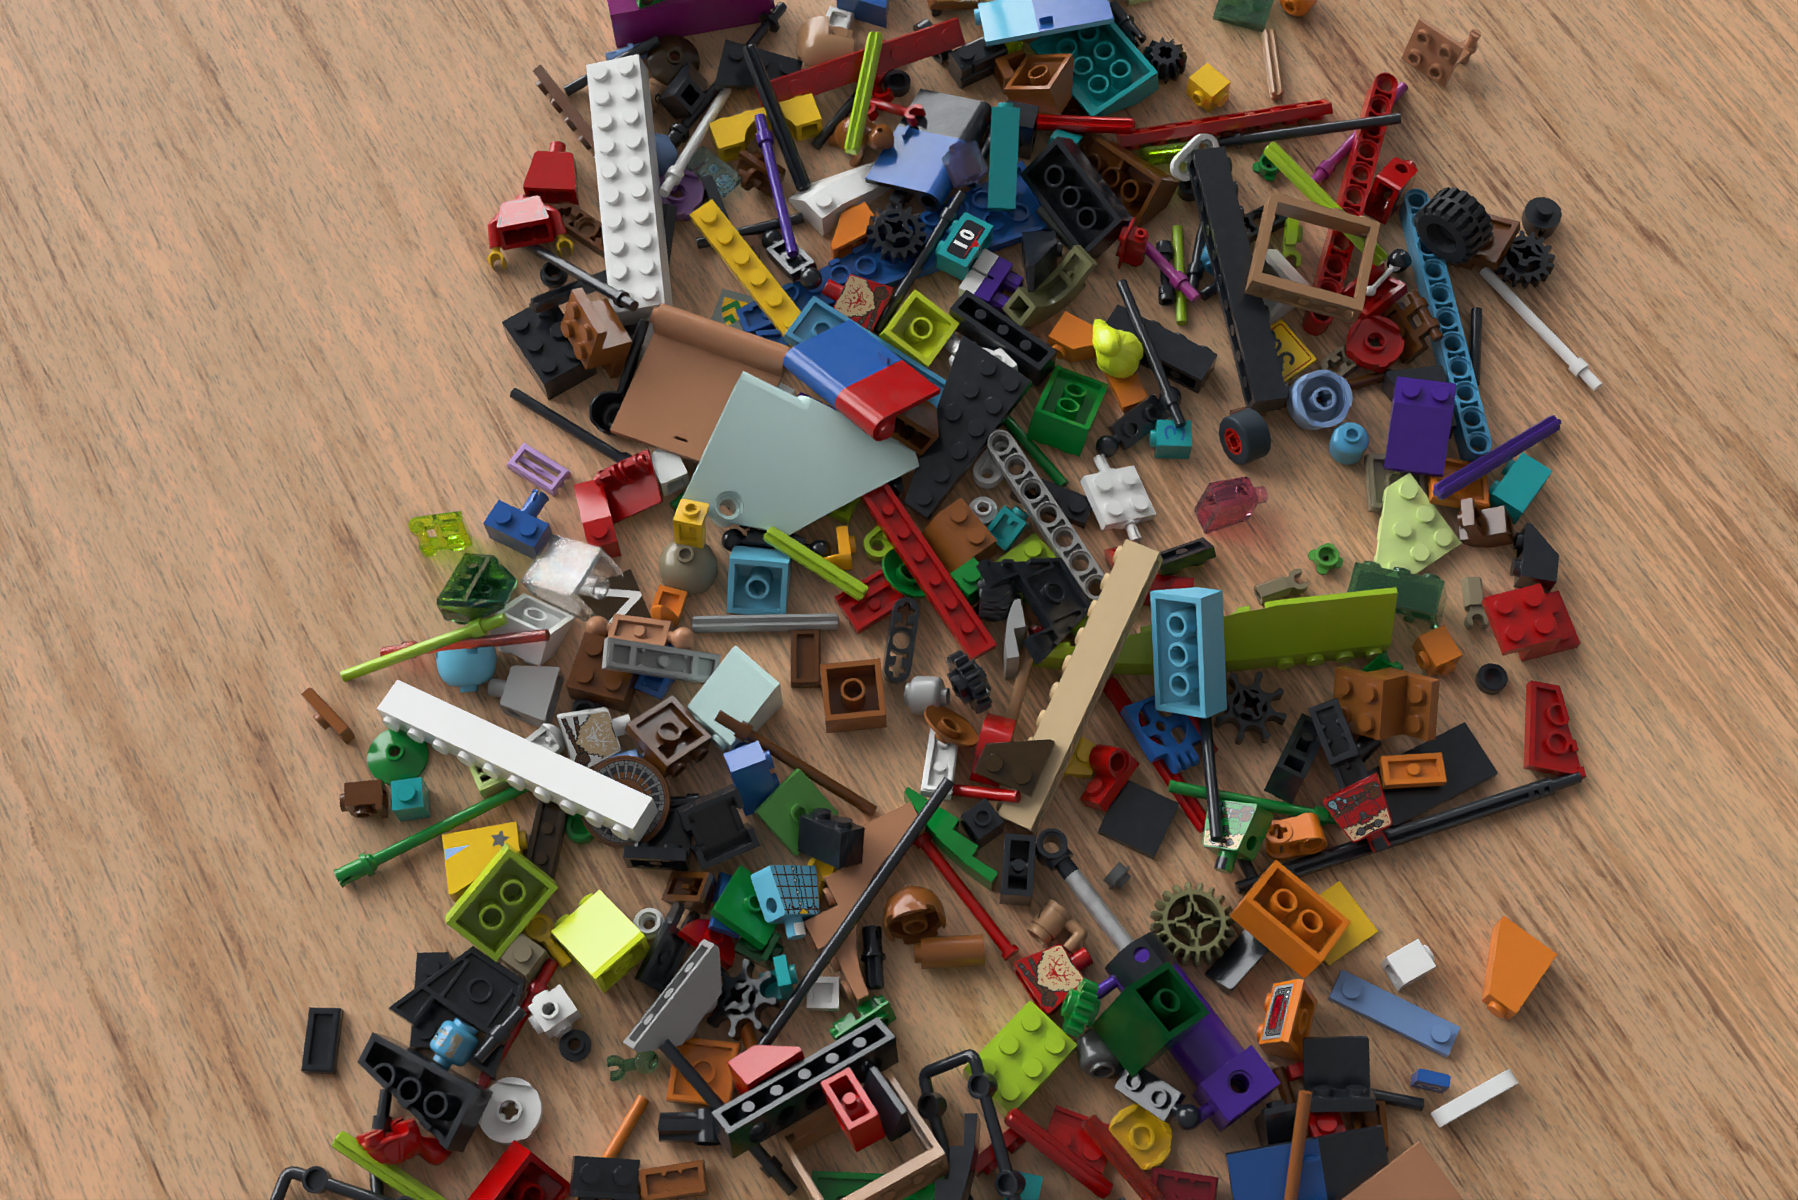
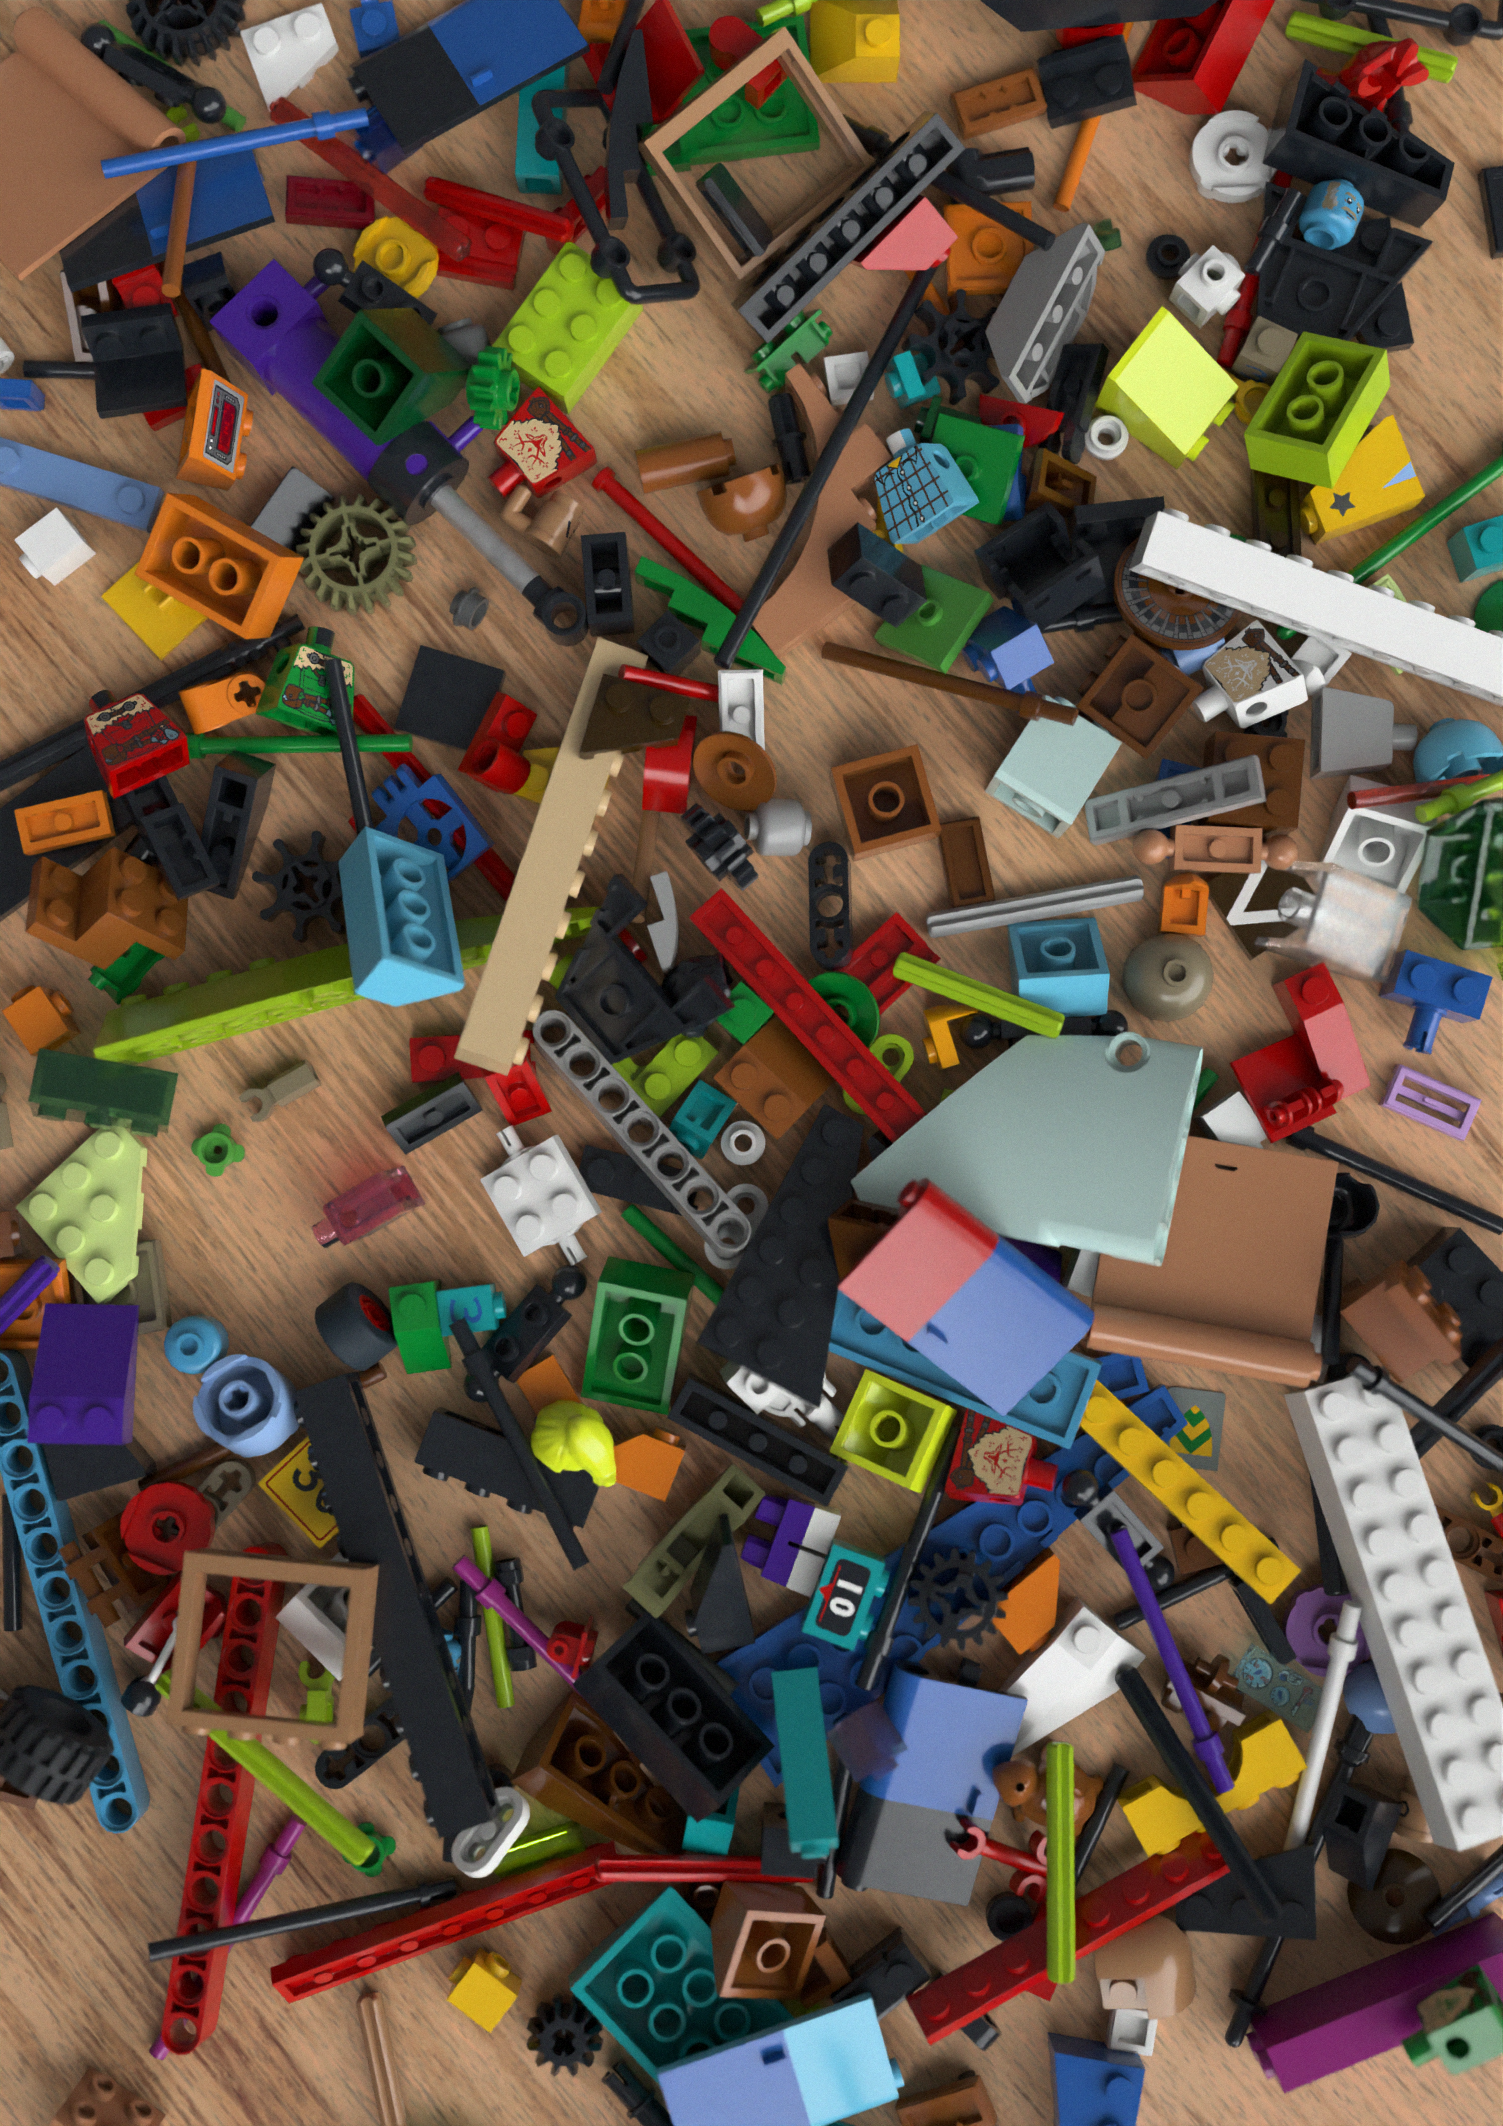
camera: 170 degrees right, 20 degrees up
yellow bracket [673,499,709,549] -> none
red brick [820,1067,886,1153] -> none
red torso [1363,157,1418,225] -> none
none -> green slope [388,1279,452,1374]

